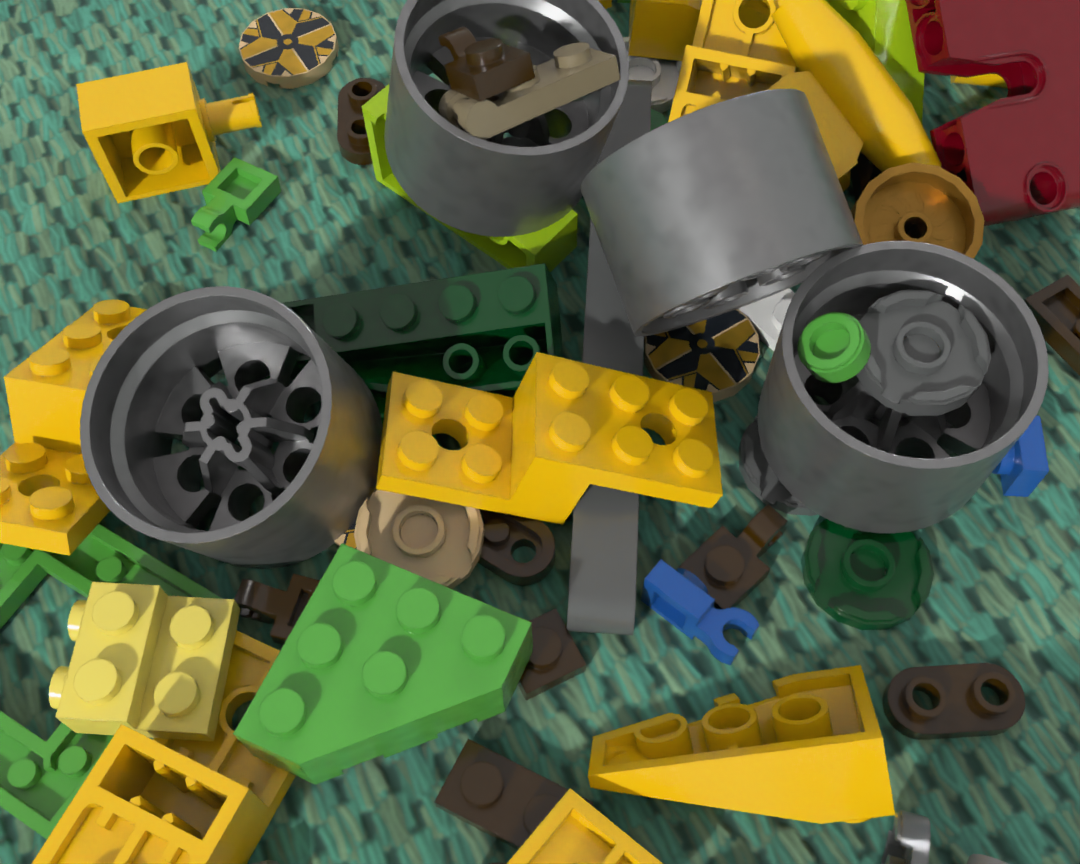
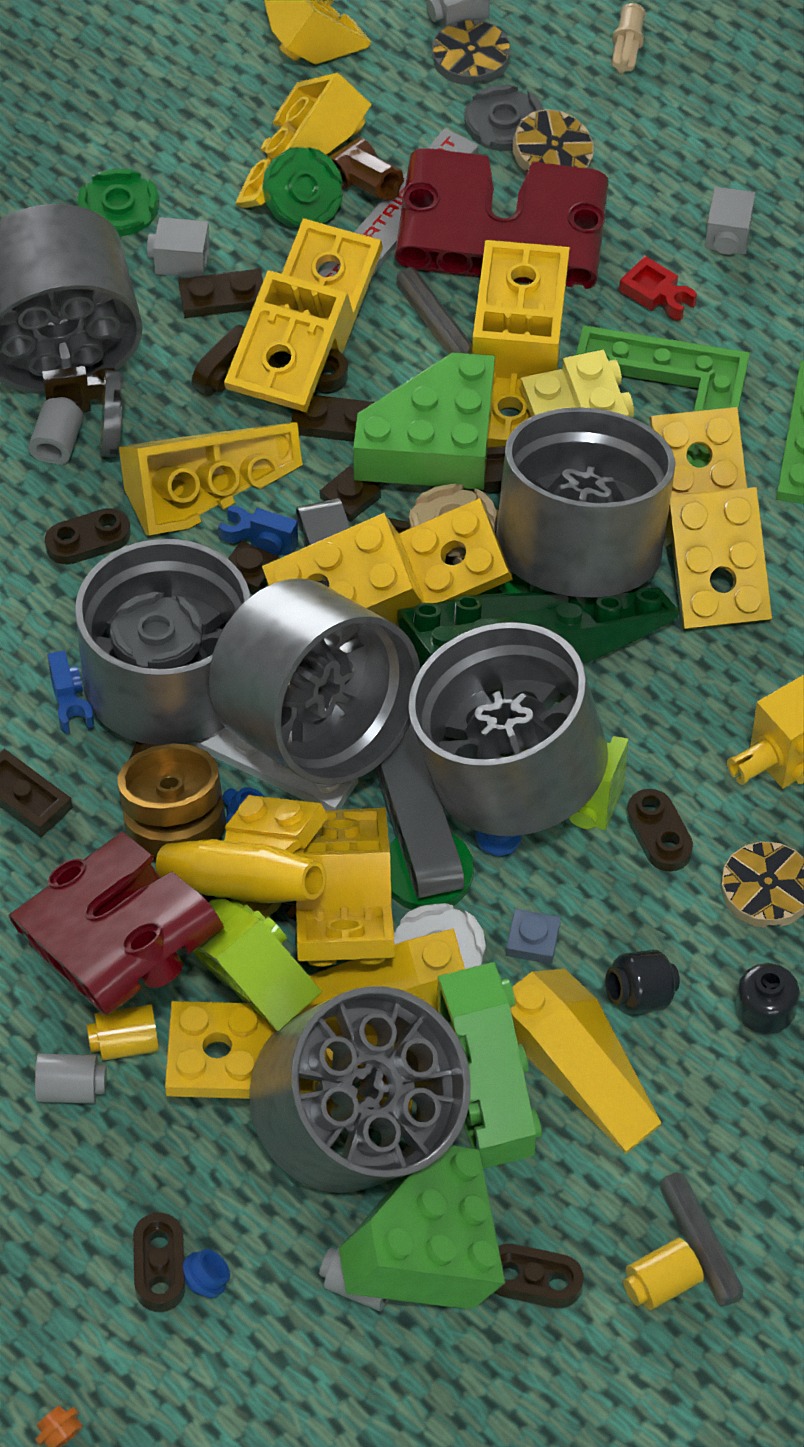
camera: 160 degrees right, 5 degrees down
bright green plate [191,157,281,252] -> none
dark brown plate [438,26,535,102] -> none
dark tan plate [438,42,621,139] -> none
bright green tile [797,312,871,383] -> none

